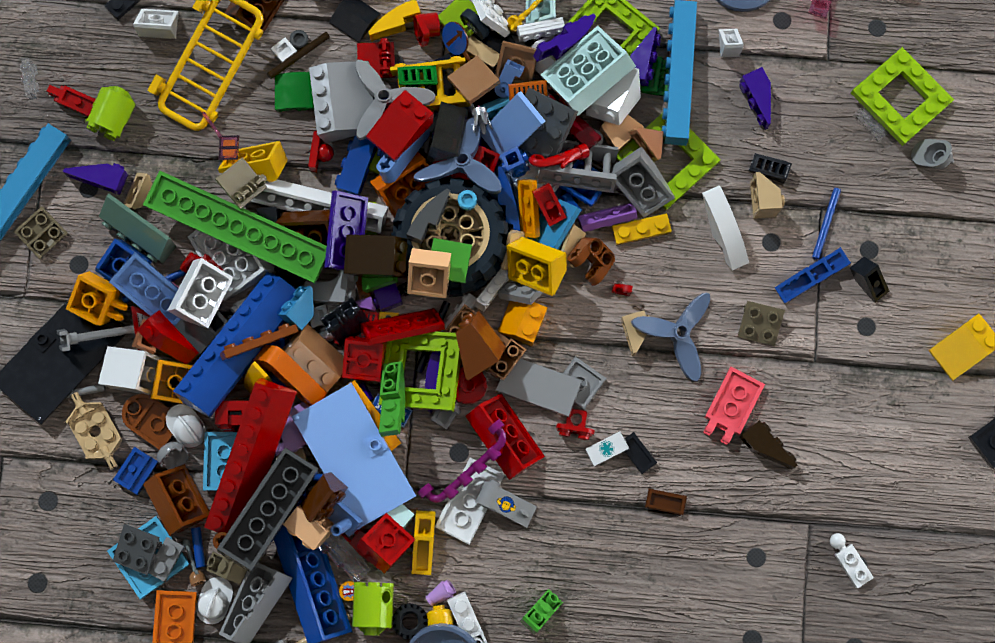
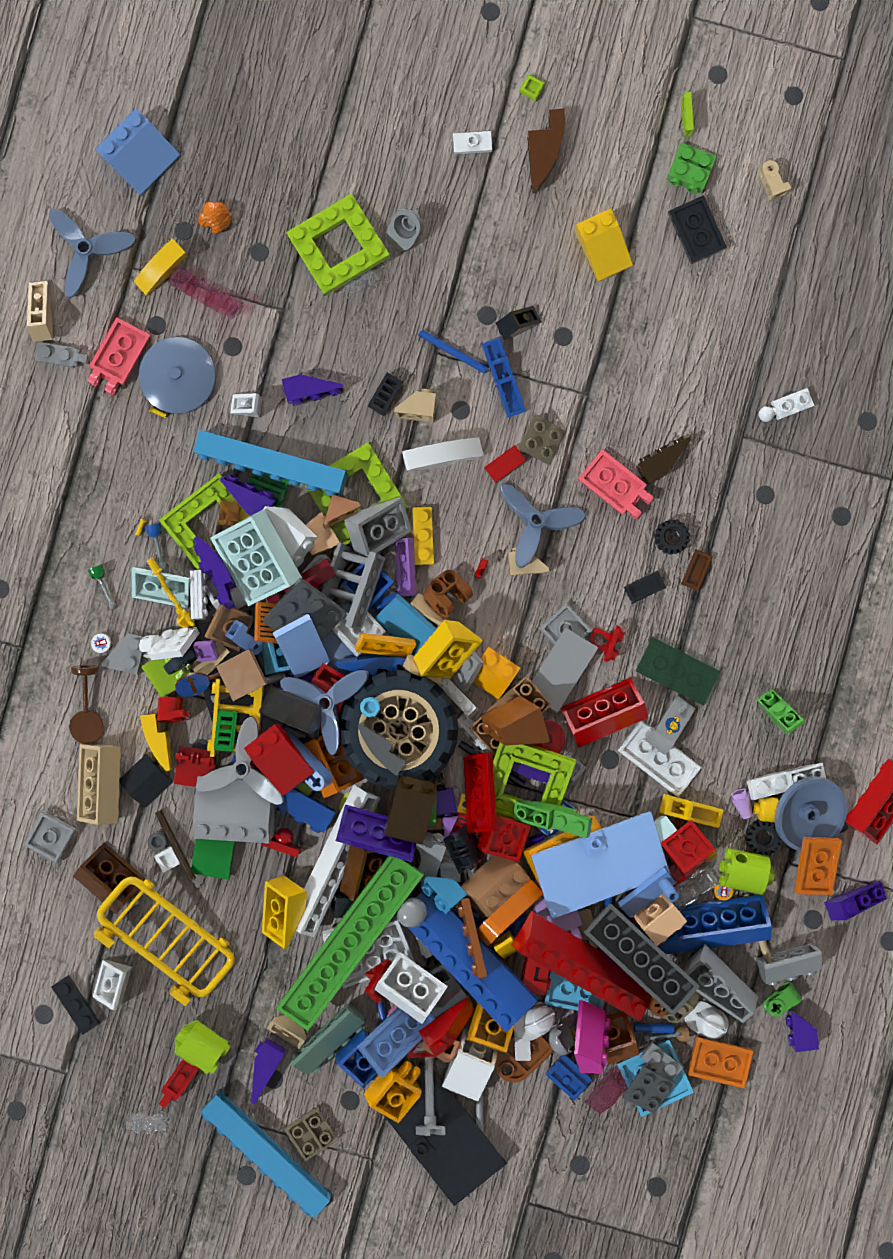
camera: 75 degrees left, 10 degrees up
tan plate [66,392,122,470] -> none
piece [202,112,239,160] -> none
dark tan hinge [215,157,267,209] -> none
reddish brown slope [300,472,348,523] -> none
light nougat slope [407,248,451,298] -> none
magenta bar [417,419,506,503] -> none
bright green tile [431,238,472,284] -> none
flat silver piece [472,106,493,135] -> none
blue brick [500,146,531,178] -> none
red plant [529,143,590,169] -> none
red slope [532,183,567,226] -> none
white tile [586,431,629,466] -> none
none -> medium lavender tile [193,640,219,662]
none -> clear orange tile [217,501,240,527]
none -> light grey hair [396,897,427,927]
none -> red tile [484,445,526,483]
none -> white sticker [514,1032,531,1061]
none -> dark pink slope [574,1000,611,1074]
none -> clear pink slope [585,1071,625,1114]
none -> clear green tile [635,637,721,706]
none -> black tyre [654,519,691,555]

